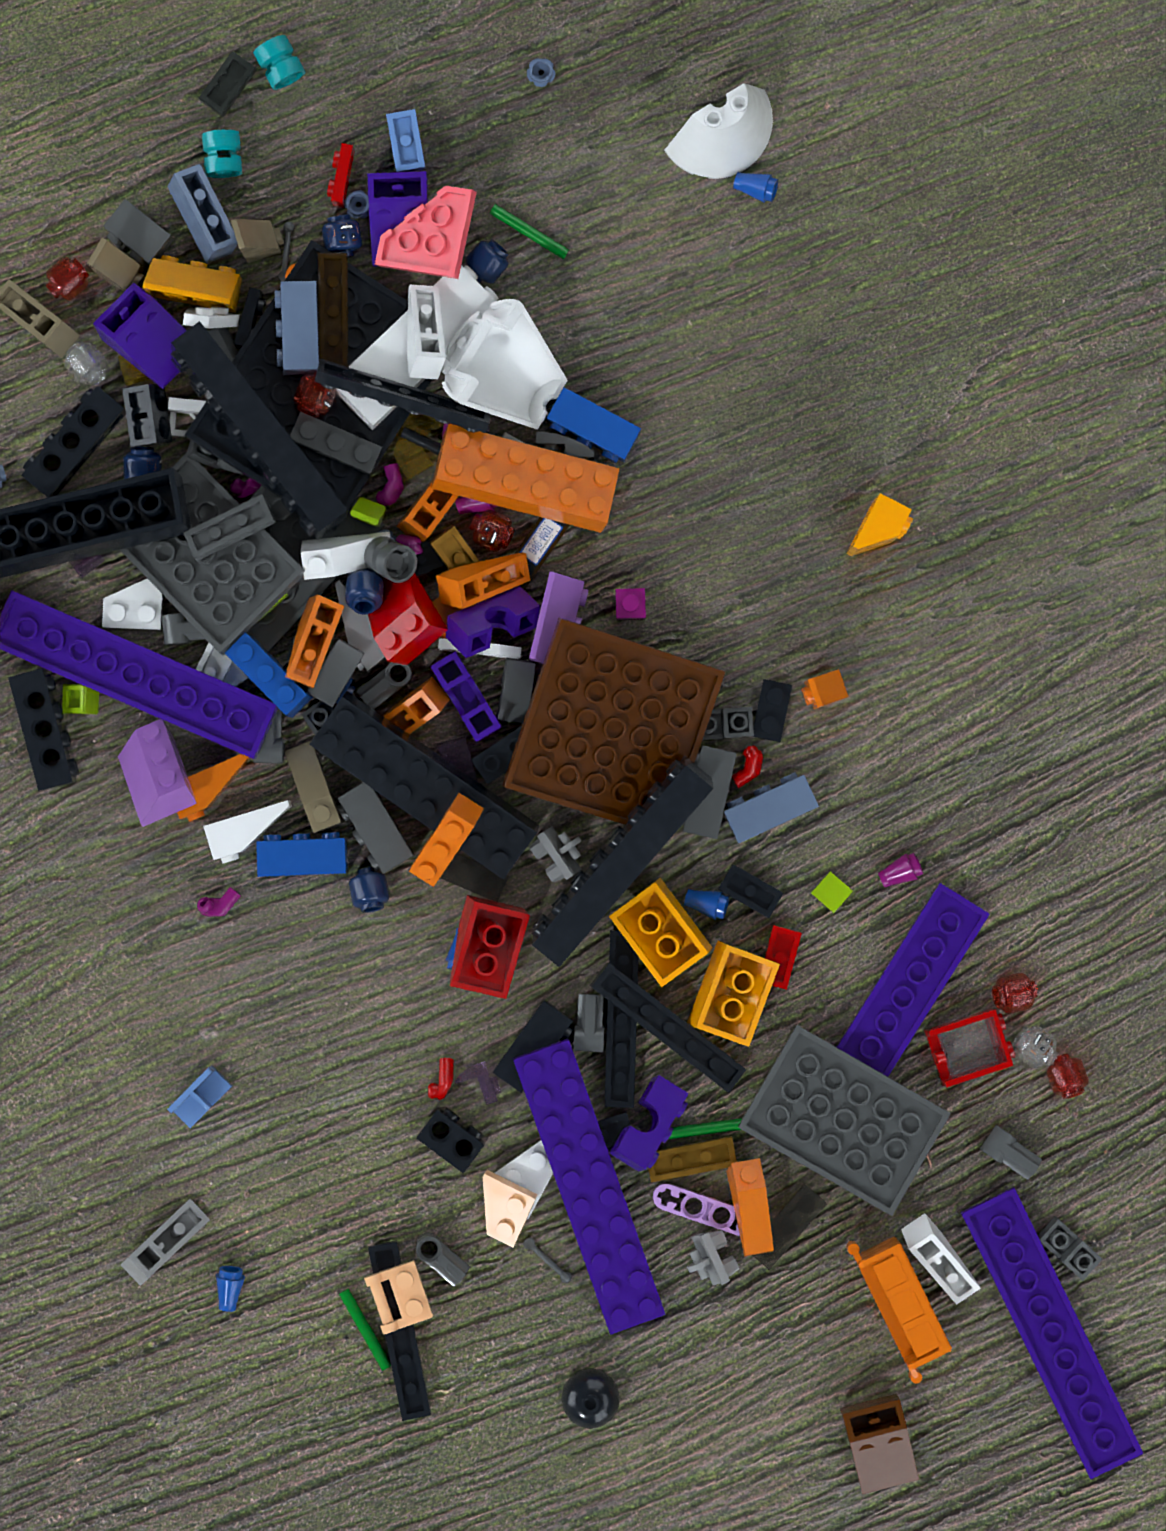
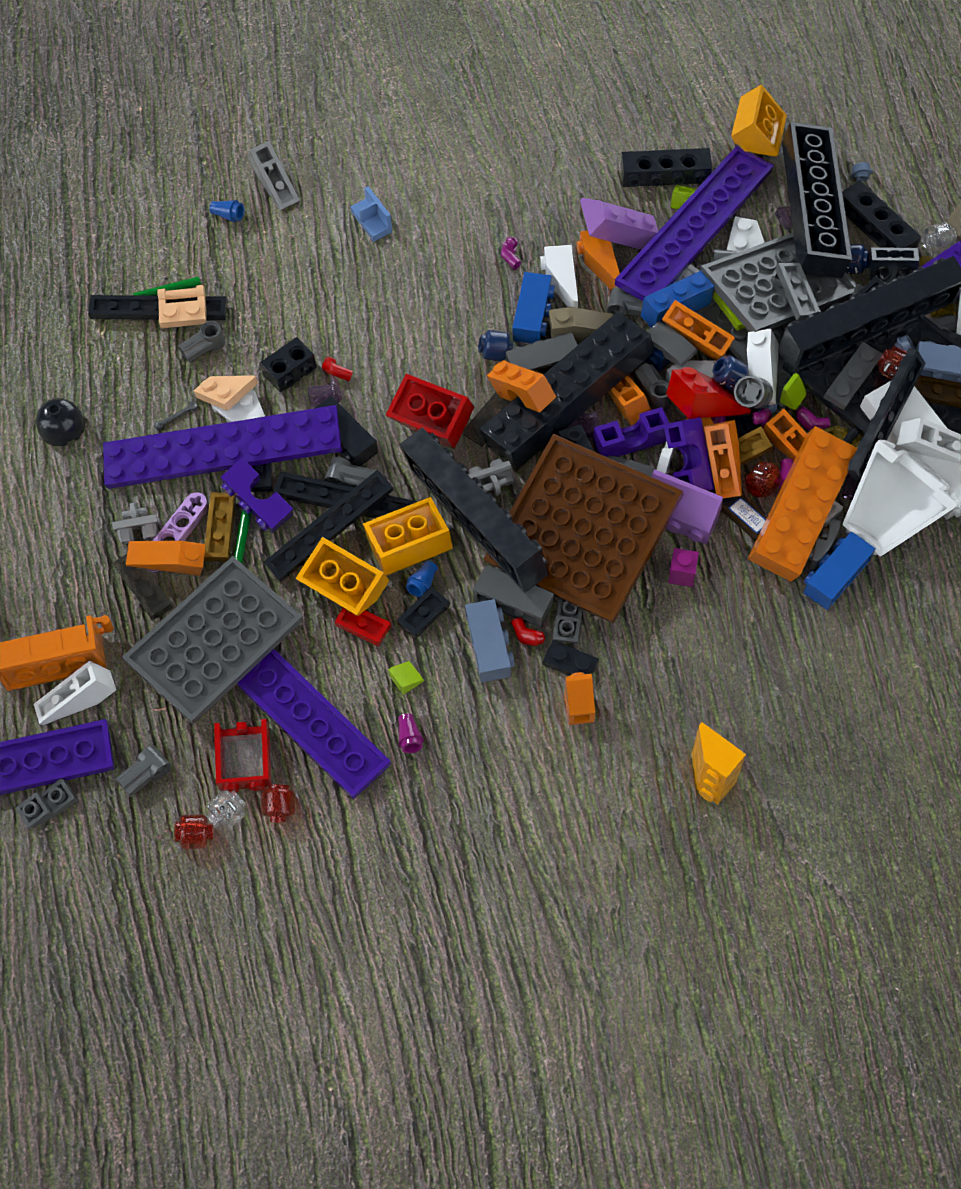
camera: 100 degrees right, 25 degrees down
none -> sand blue plate [894,335,915,356]

